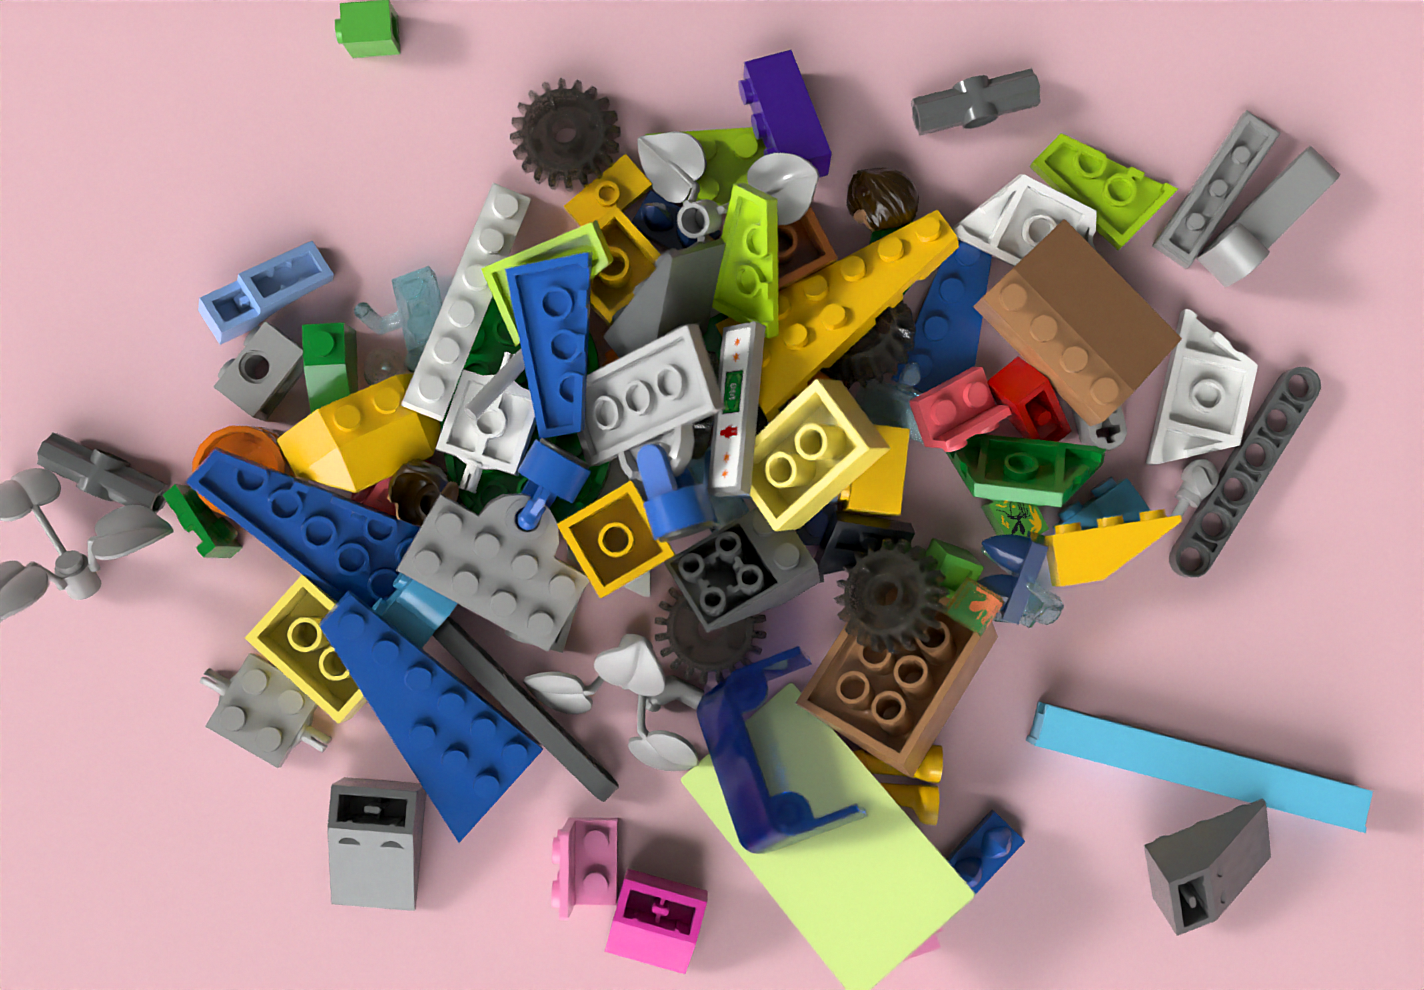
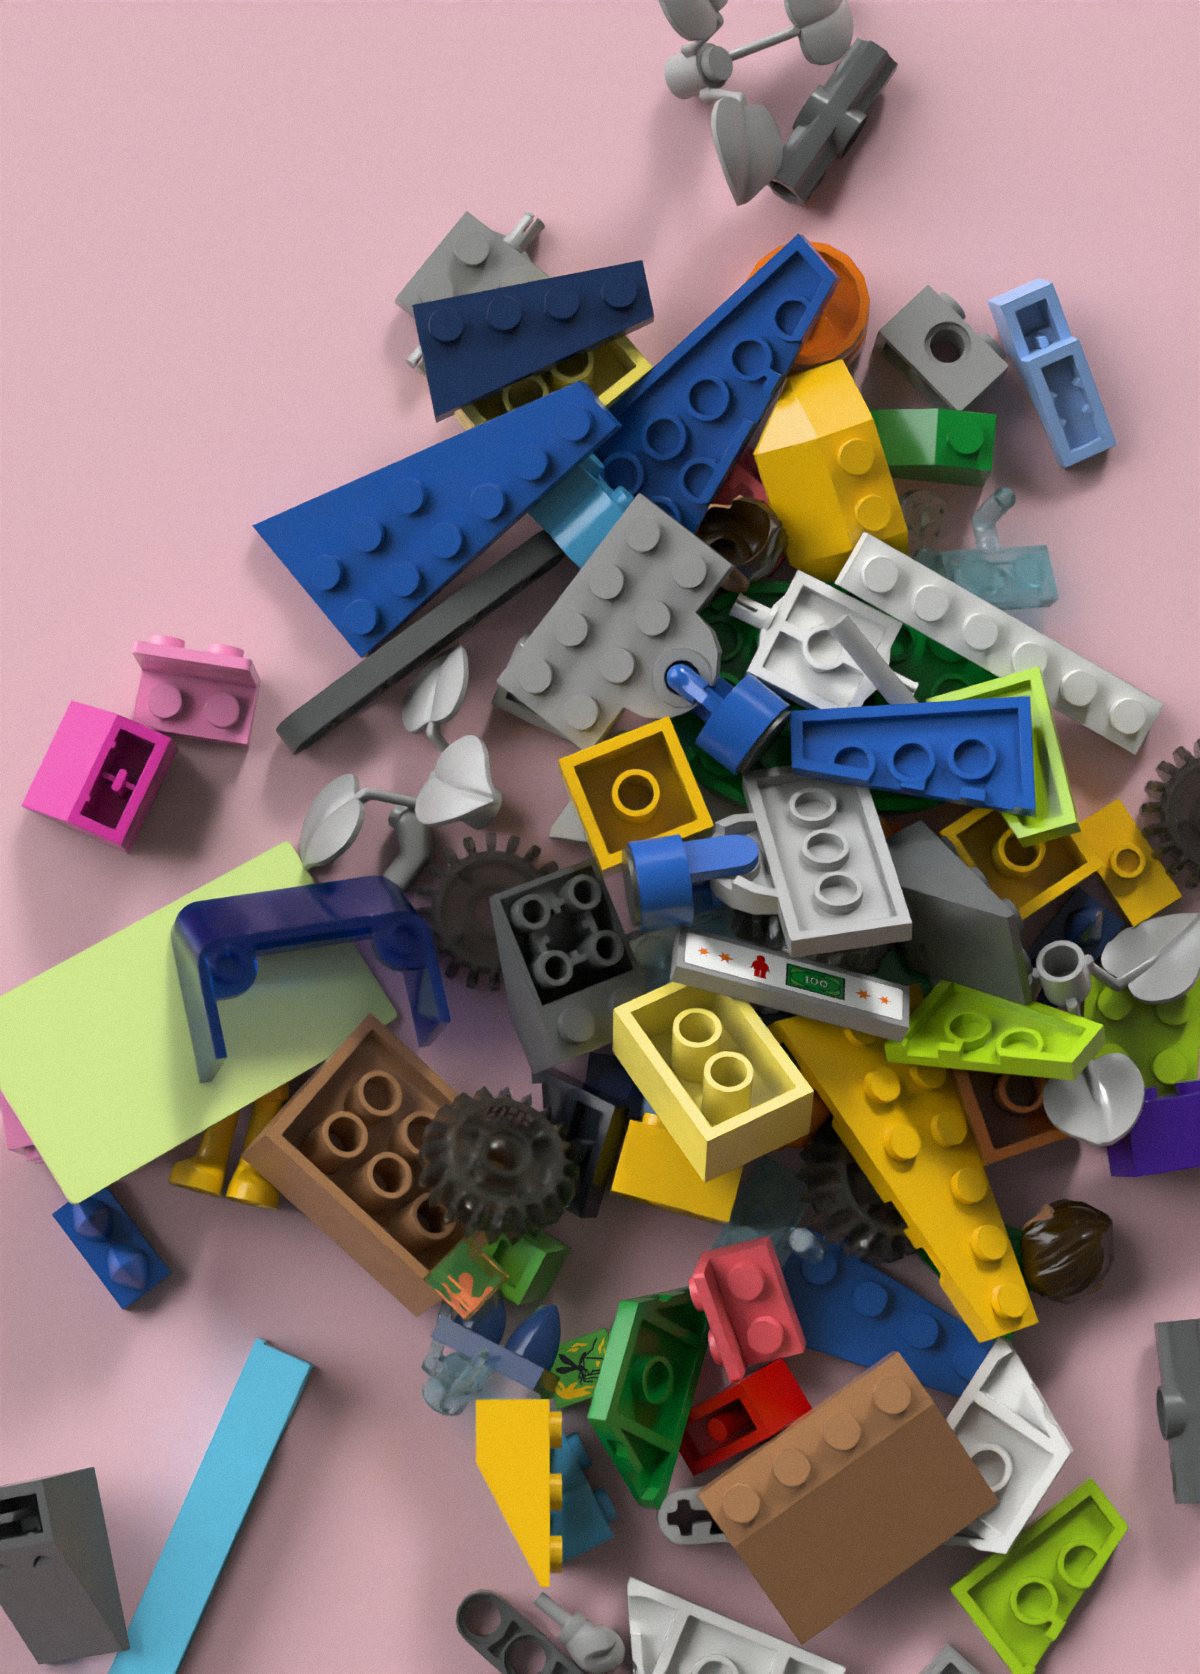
camera: 90 degrees right, 5 degrees down
green wing [163,484,243,558] -> none
slope [327,777,426,911] -> none
none -> dark blue wing [412,260,654,423]

